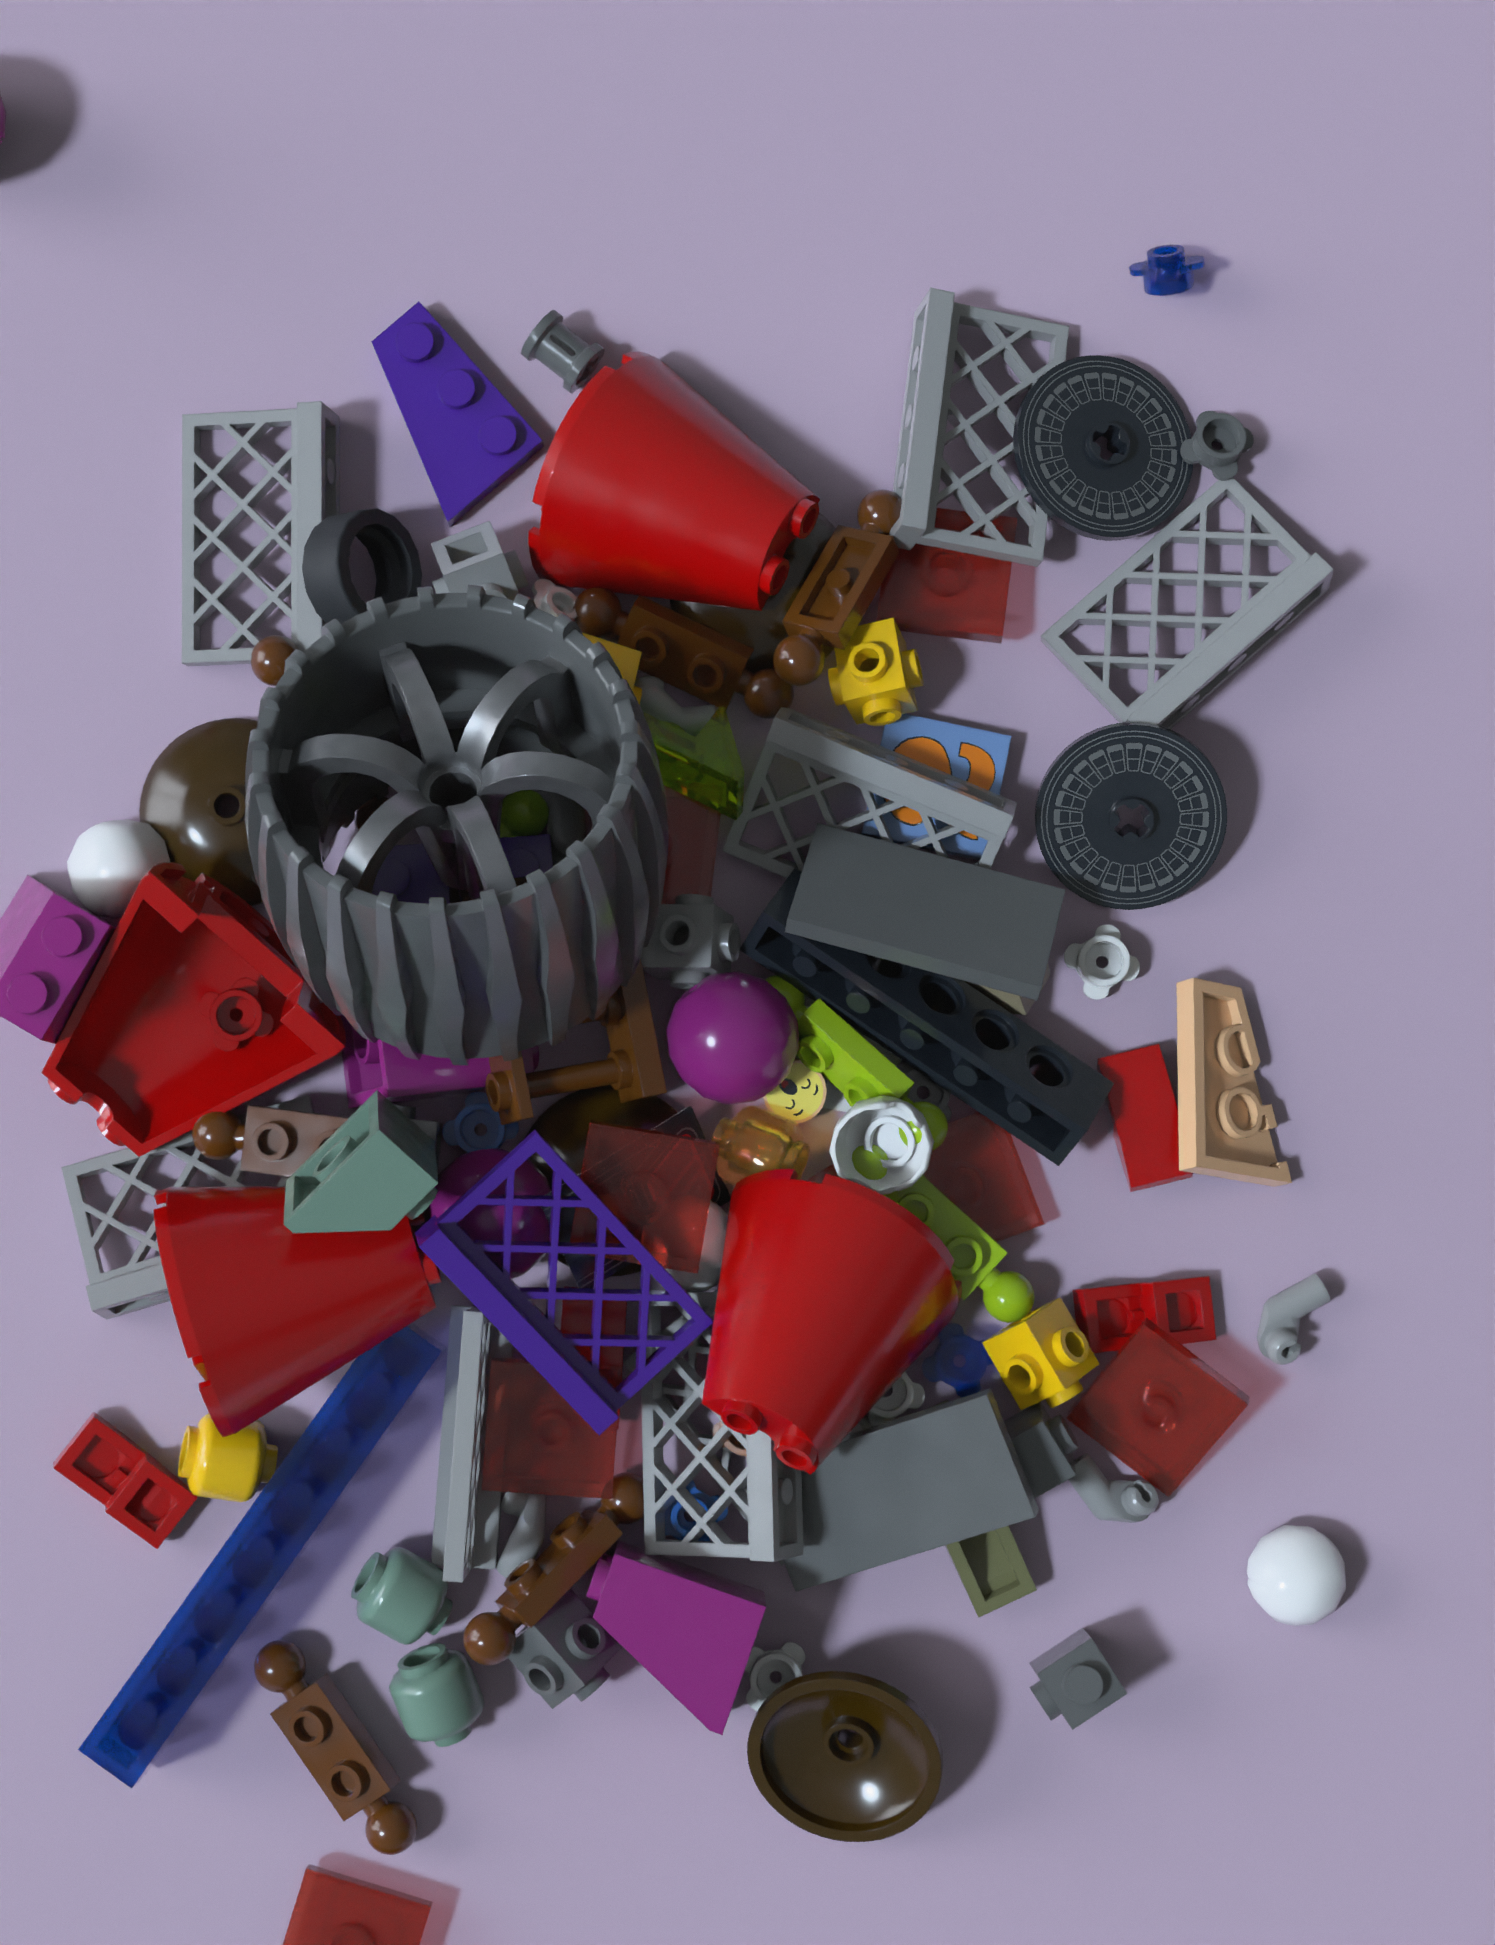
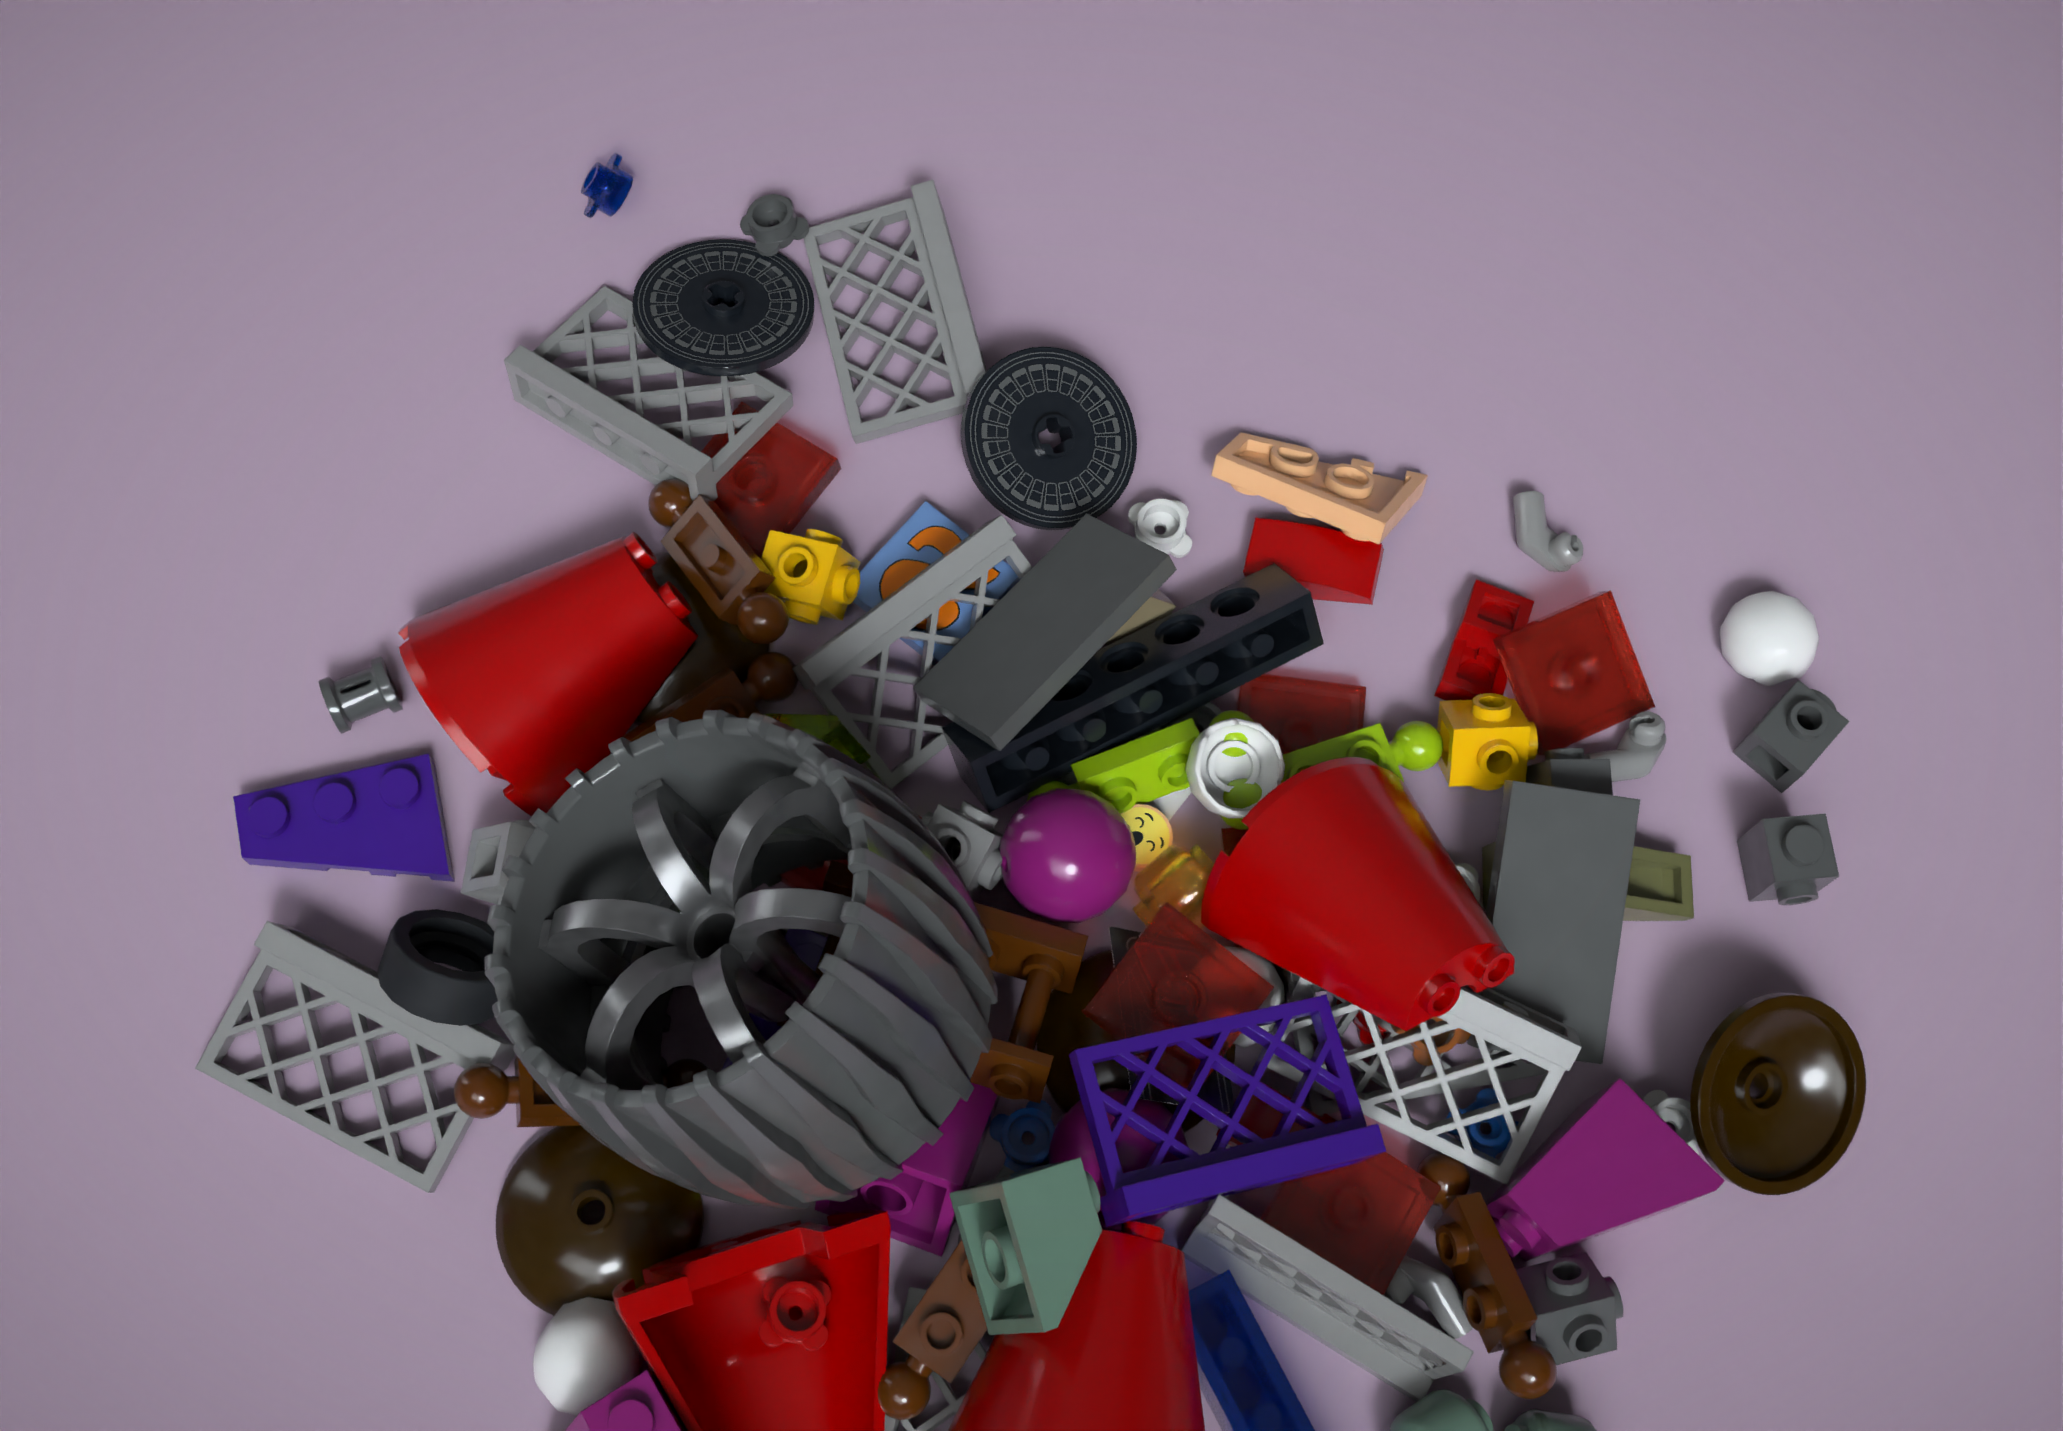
camera: 60 degrees left, 15 degrees down
clear blue plate [922,1323,993,1398] -> none
none -> dark grey brick [1733,680,1850,793]

